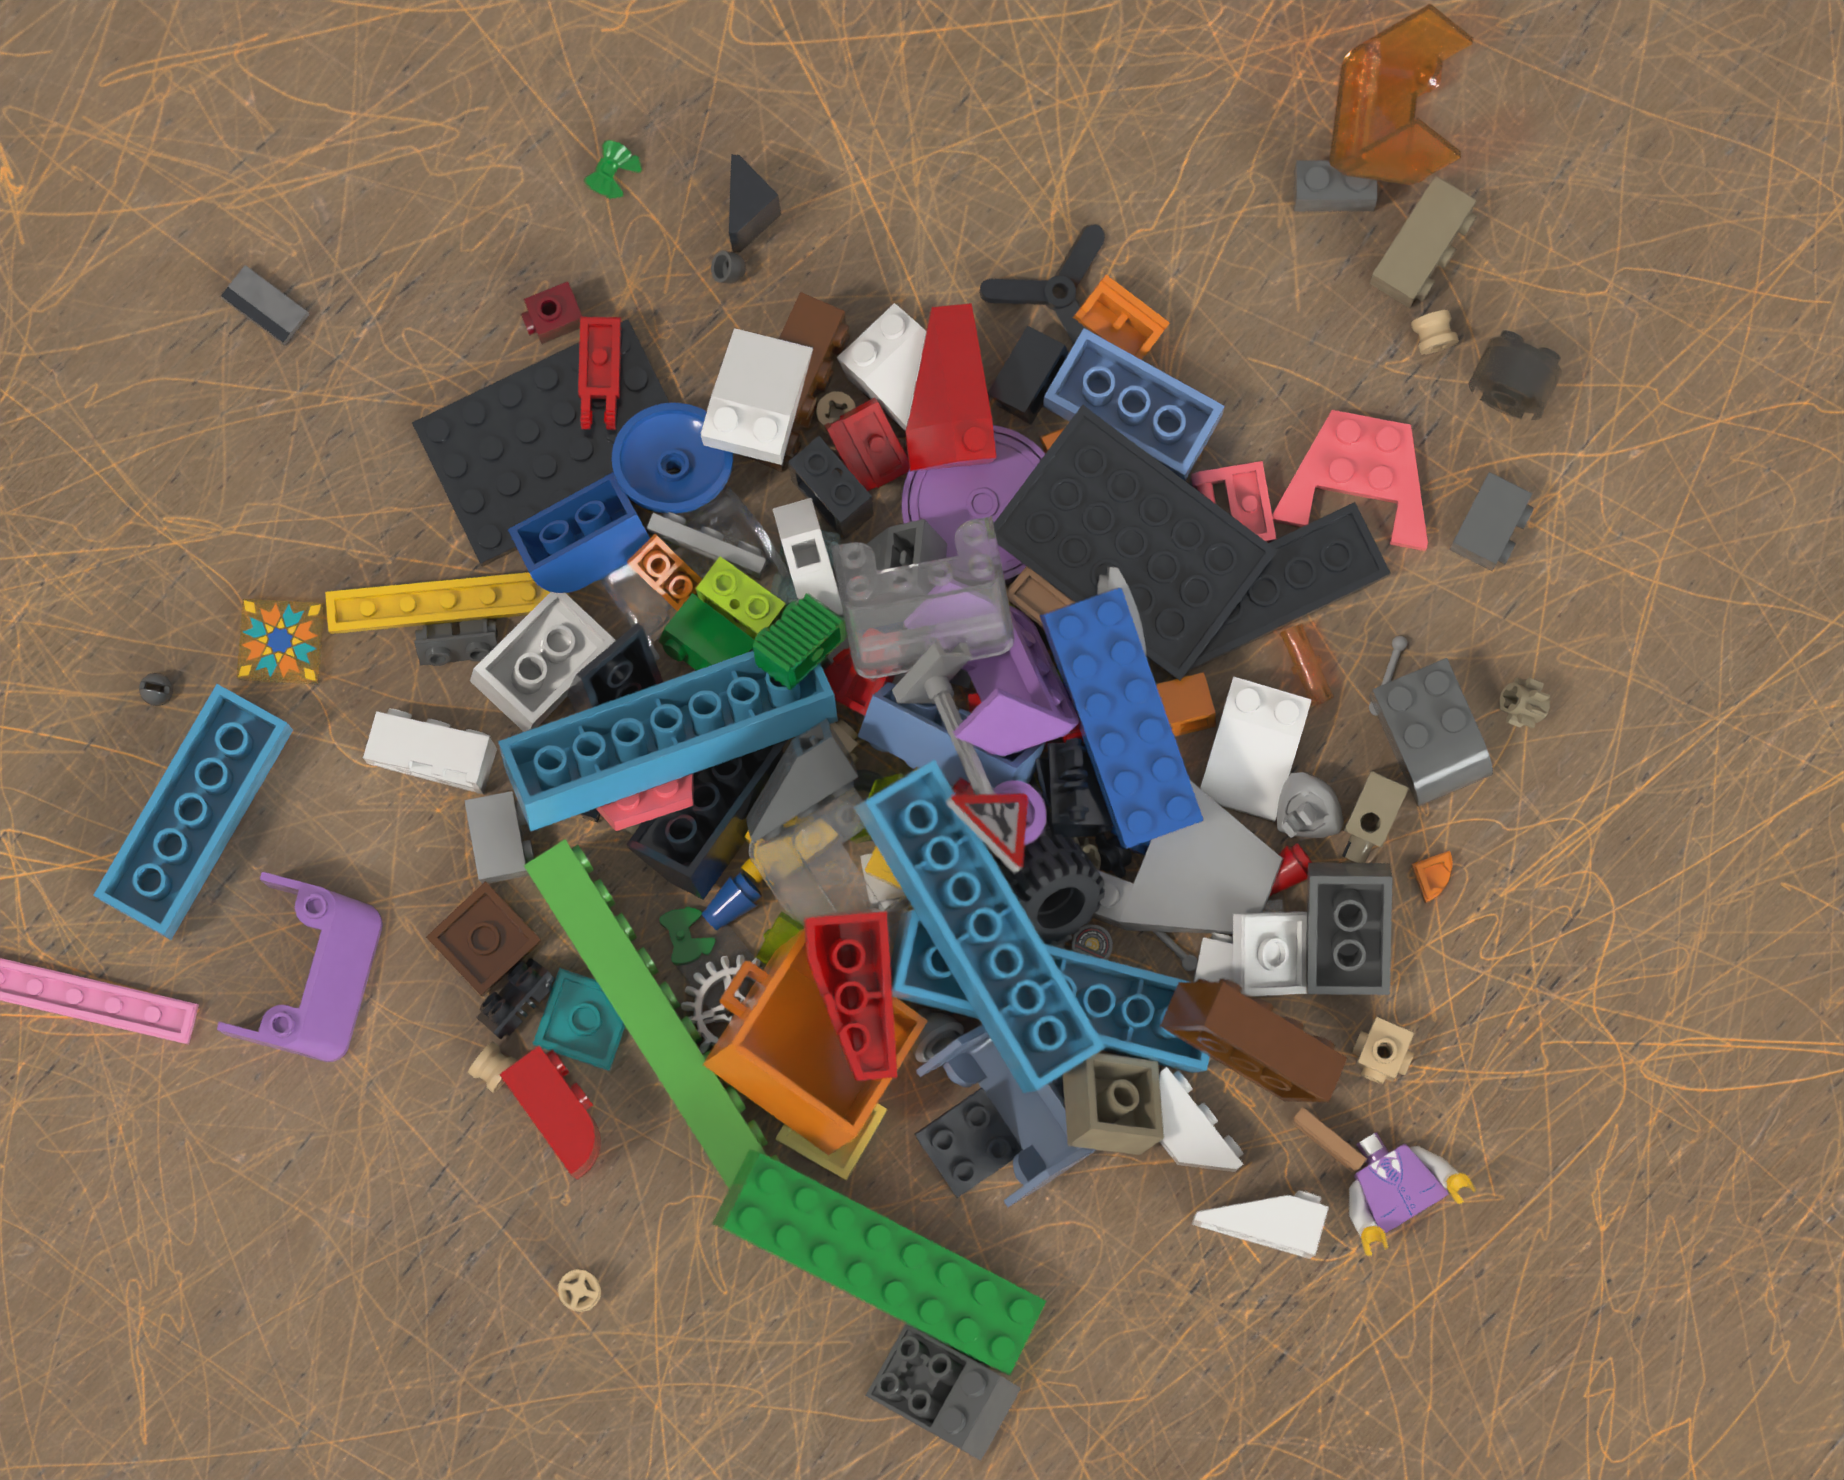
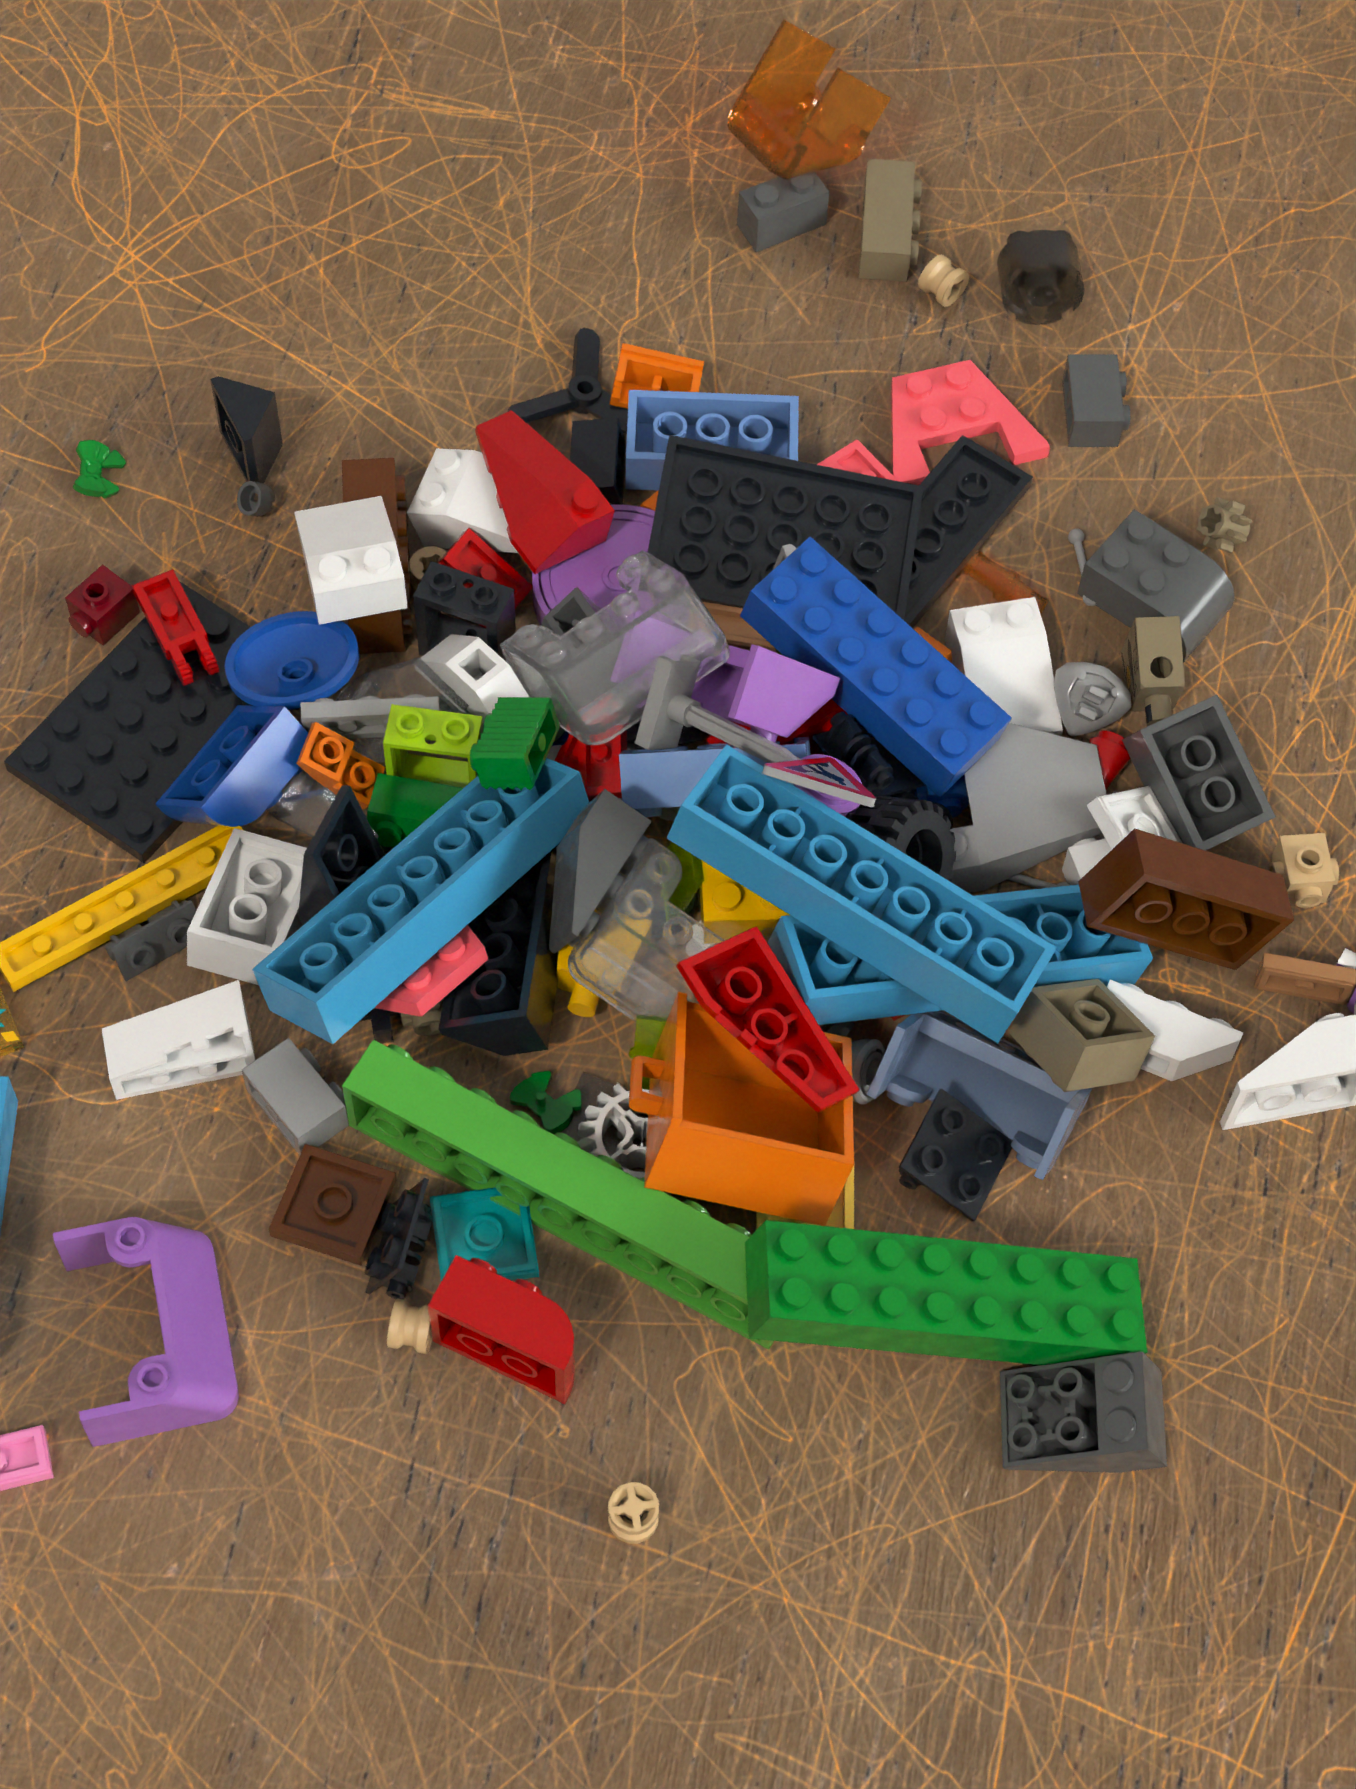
camera: 35 degrees left, 20 degrees down
blue cone [701,872,762,931] -> none
orange tile [1411,851,1453,903] -> none

